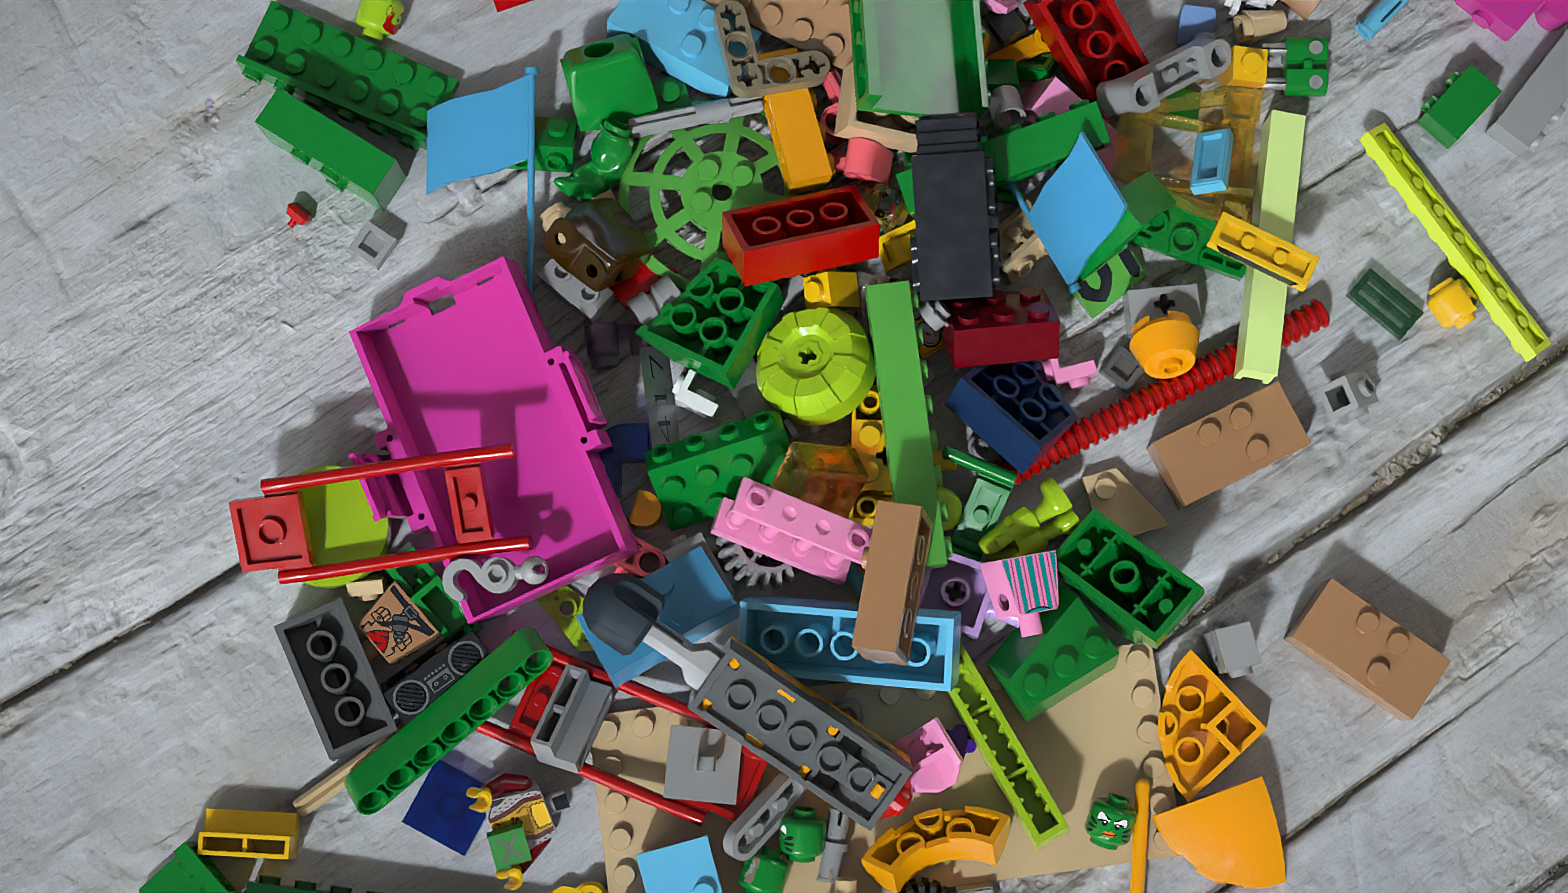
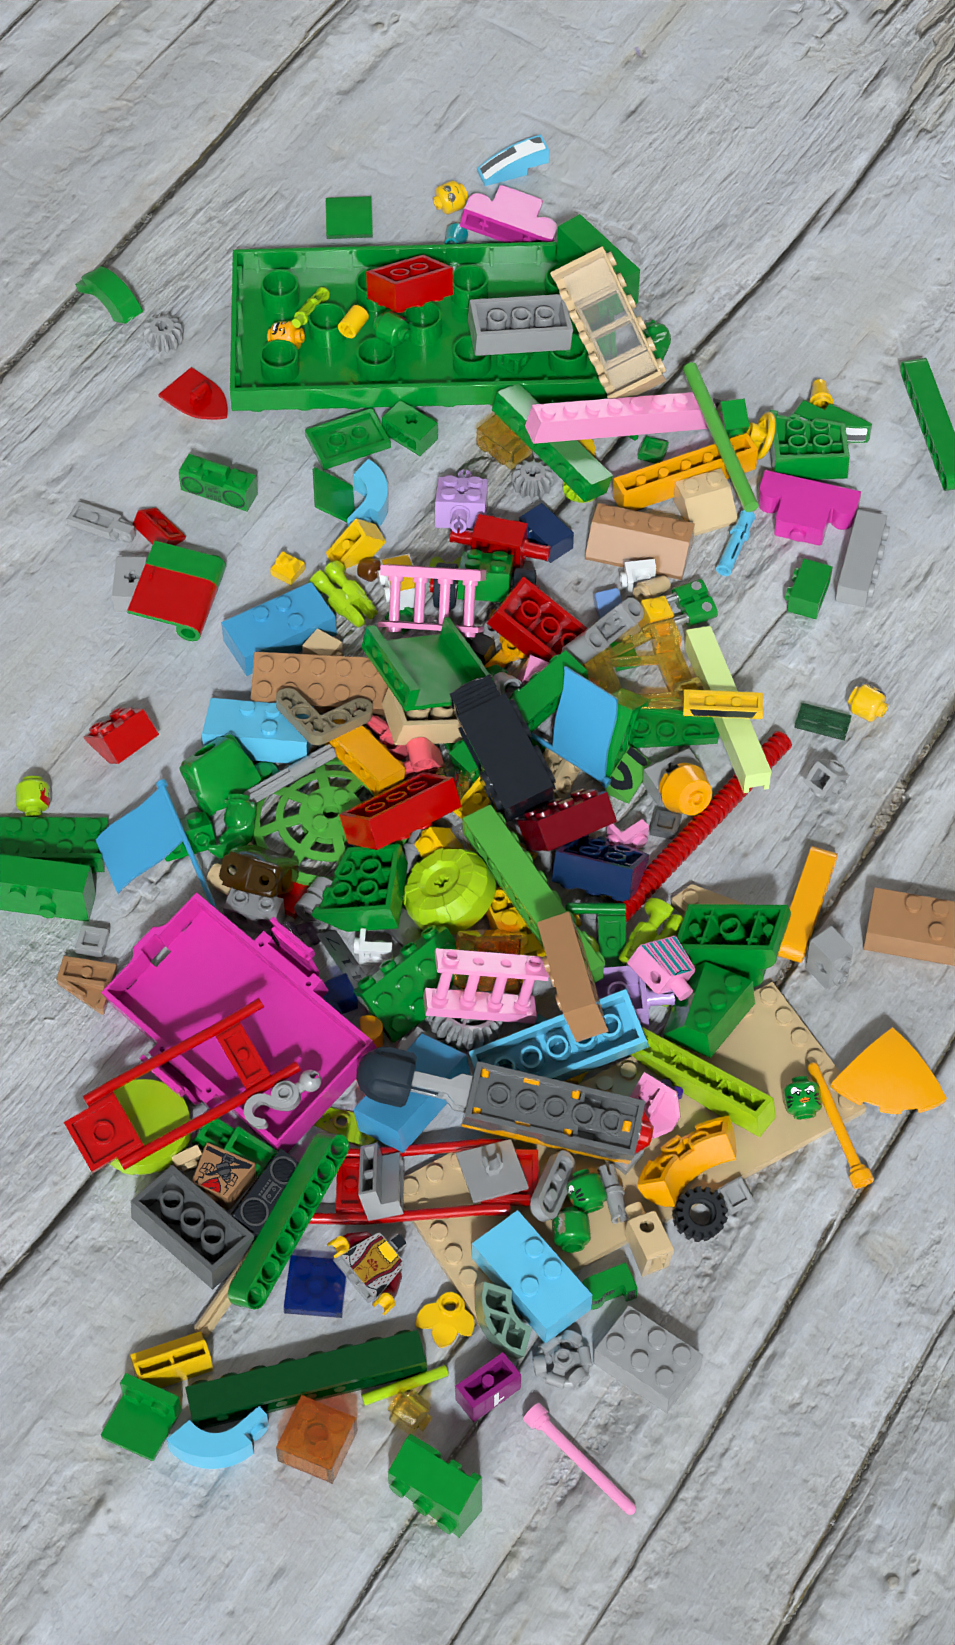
camera: 20 degrees left, 25 degrees down
red rock [286,202,312,228] -> none
green tile [486,822,532,870] -> none
light grey plate [919,300,951,331] -> none
green tile [1016,54,1059,81] -> none
medium nougat brick [1146,381,1311,511] -> none
light orange brick [1158,650,1267,803] -> none
medium azure tile [1190,128,1234,195] -> none
neon yellow plate [1359,122,1552,362] -> none
none -> medium nougat wing [56,956,118,1015]
none -> light orange beam [778,846,838,963]

